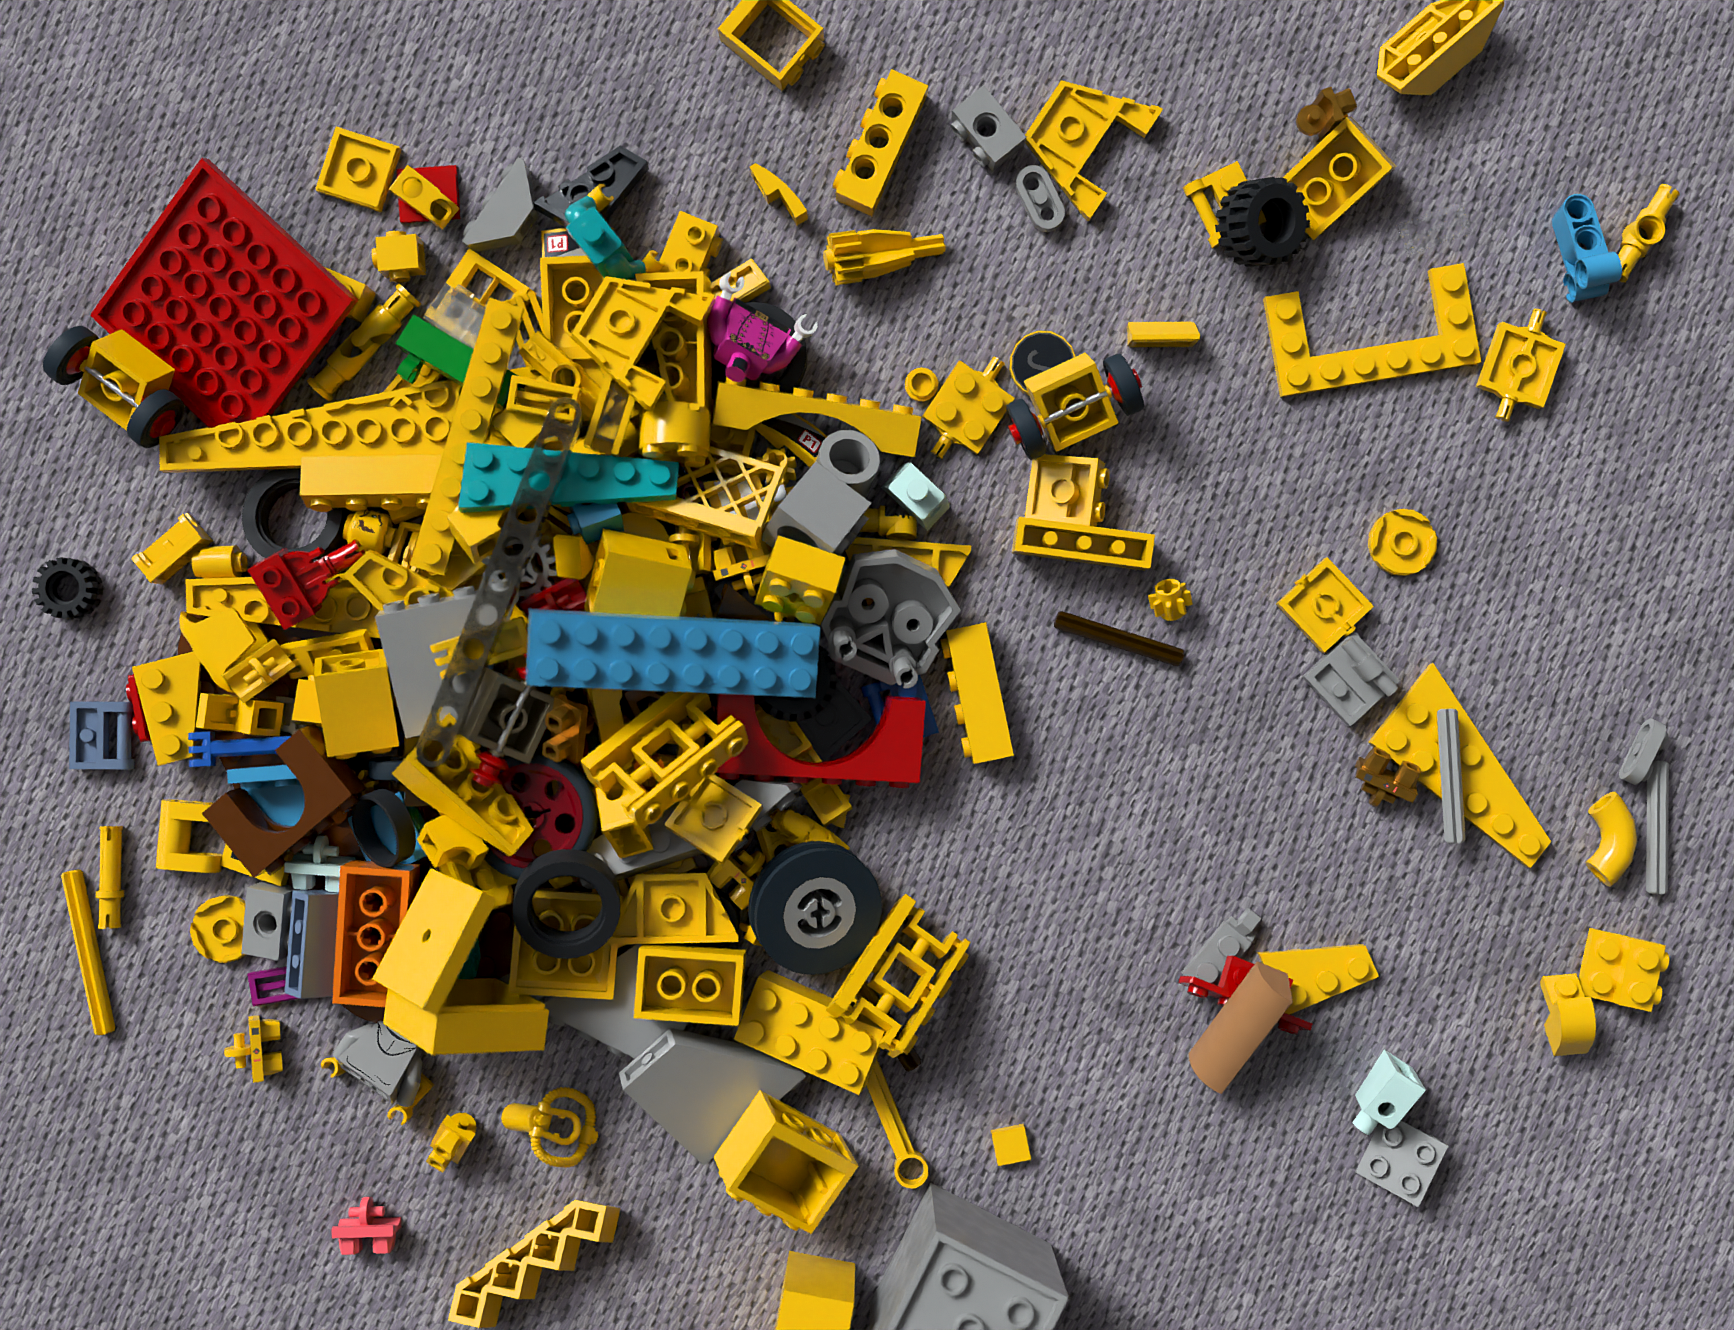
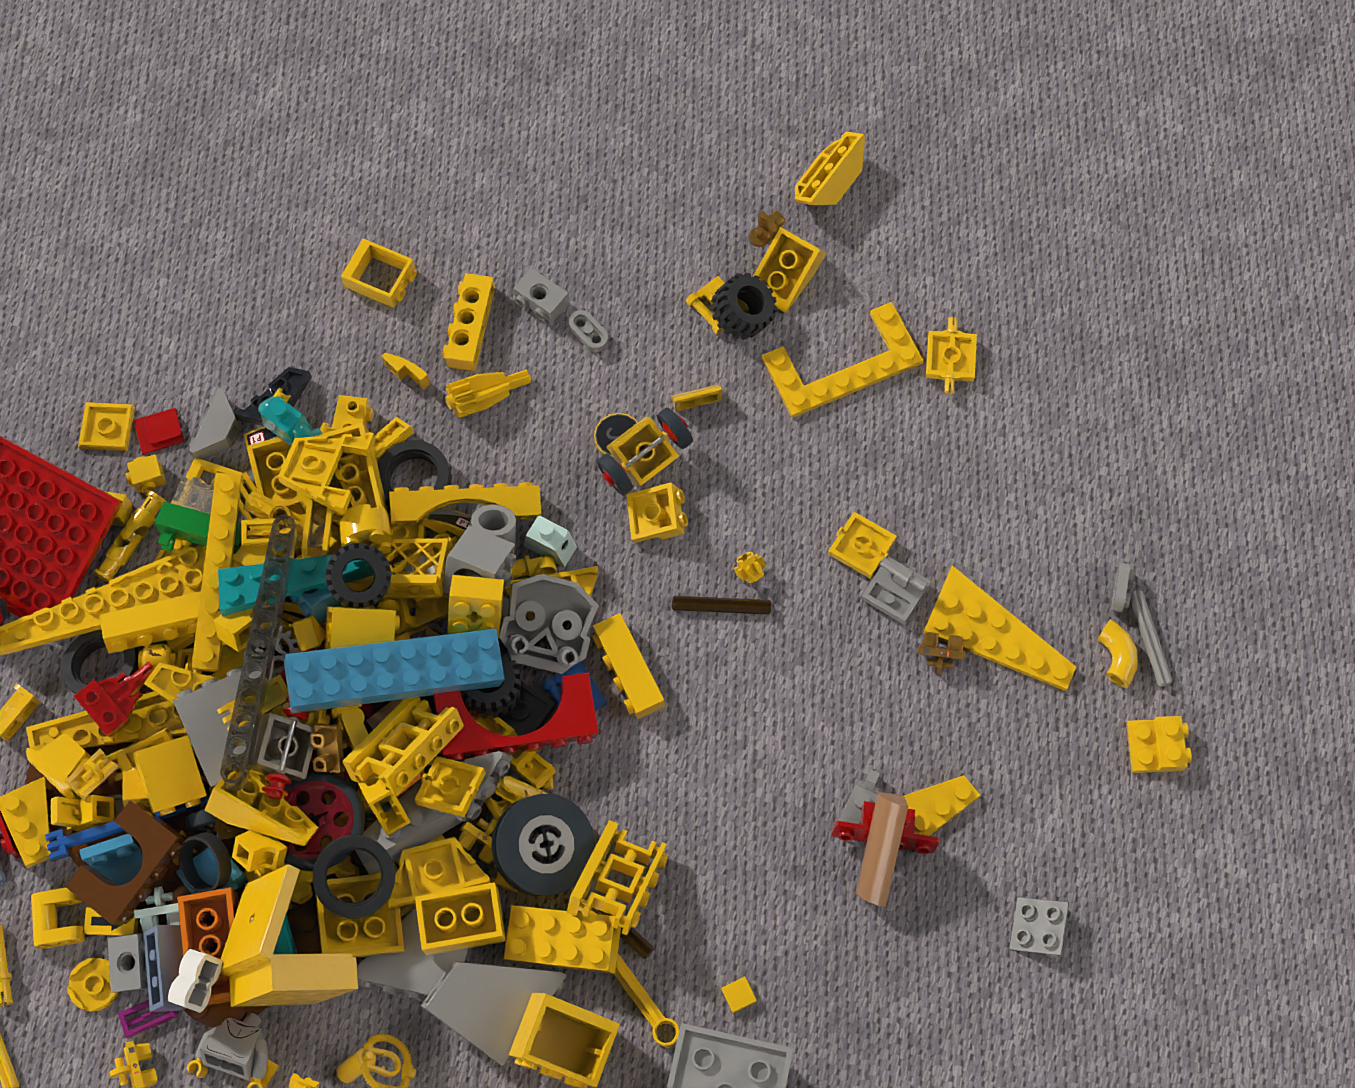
camera: 15 degrees left, 20 degrees down
yellow brick [192,545,247,579] -> none
yellow leg [389,165,460,230] -> none
dark pink torso [707,272,817,382] -> none
yellow hips [713,541,771,597] -> none
yellow plate [905,368,938,402] -> none
yellow plate [922,356,1015,459] -> none
yellow brick [1012,517,1155,571] -> none
yellow wing [1025,80,1163,221] -> none
light aqua torso [1353,1049,1426,1135] -> none
yellow tile [1368,509,1437,576] -> none
light grey axle [1437,708,1466,844] -> none
yellow brick [1540,973,1596,1056] -> none
dark azure piece [1552,194,1622,302] -> none
yellow pin [1618,184,1680,282] -> none
none -> white brick [168,949,222,1013]
none -> black tyre [326,543,392,608]

